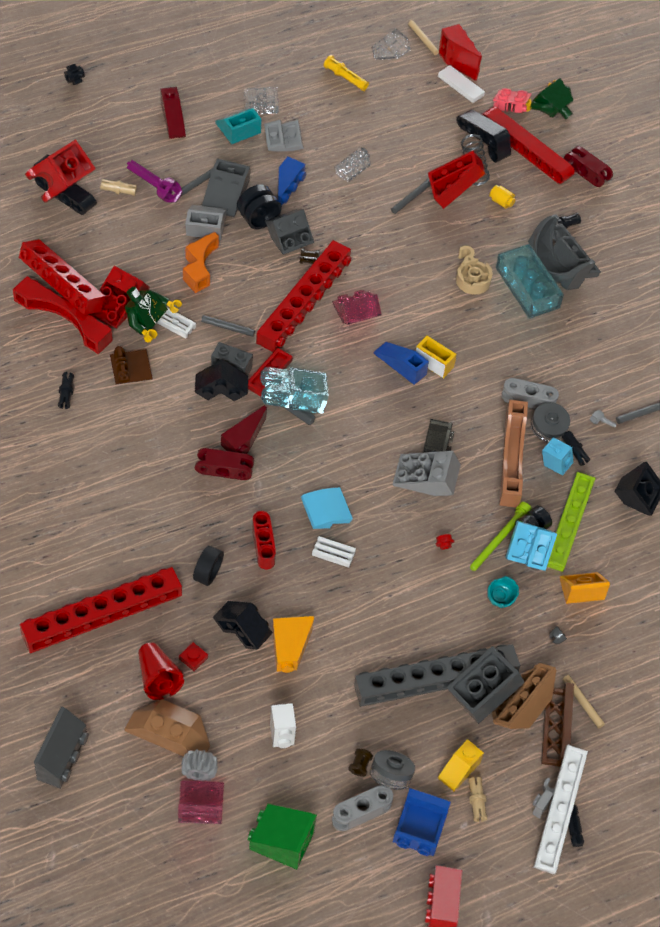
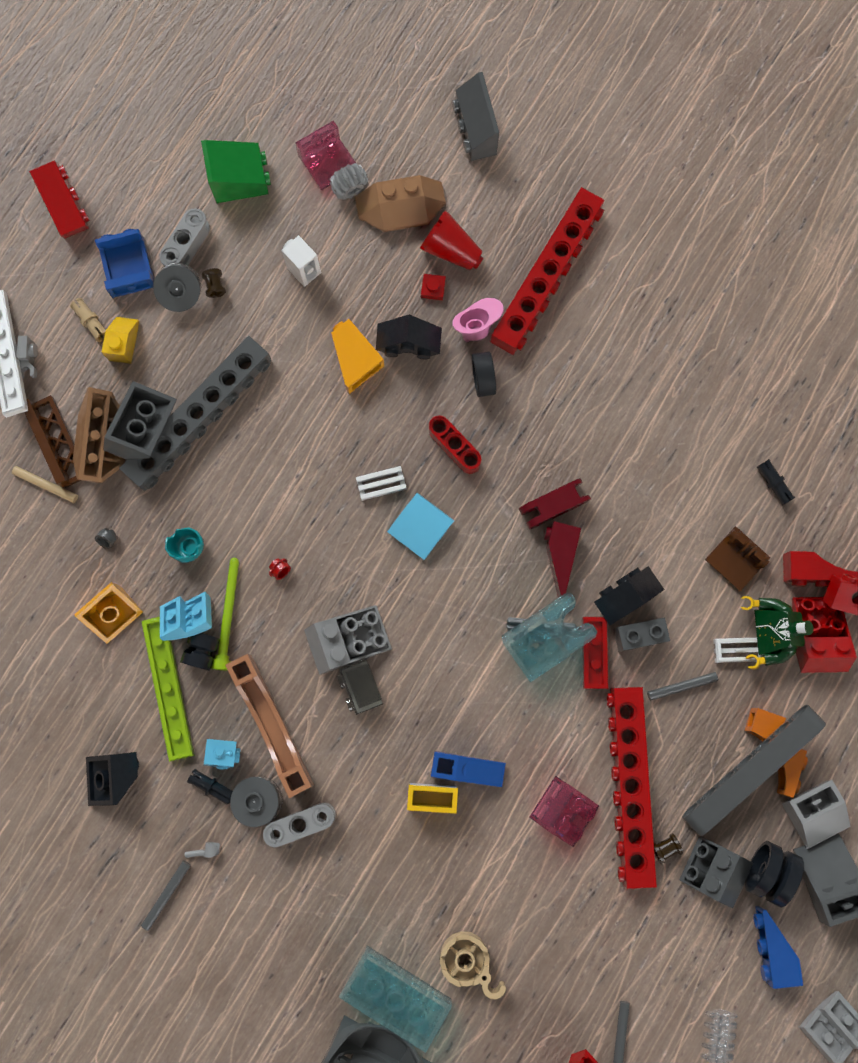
camera: 150 degrees right, 25 degrees up
none -> bright pink piece [453,298,504,342]
none -> dark grey beam [682,705,826,836]

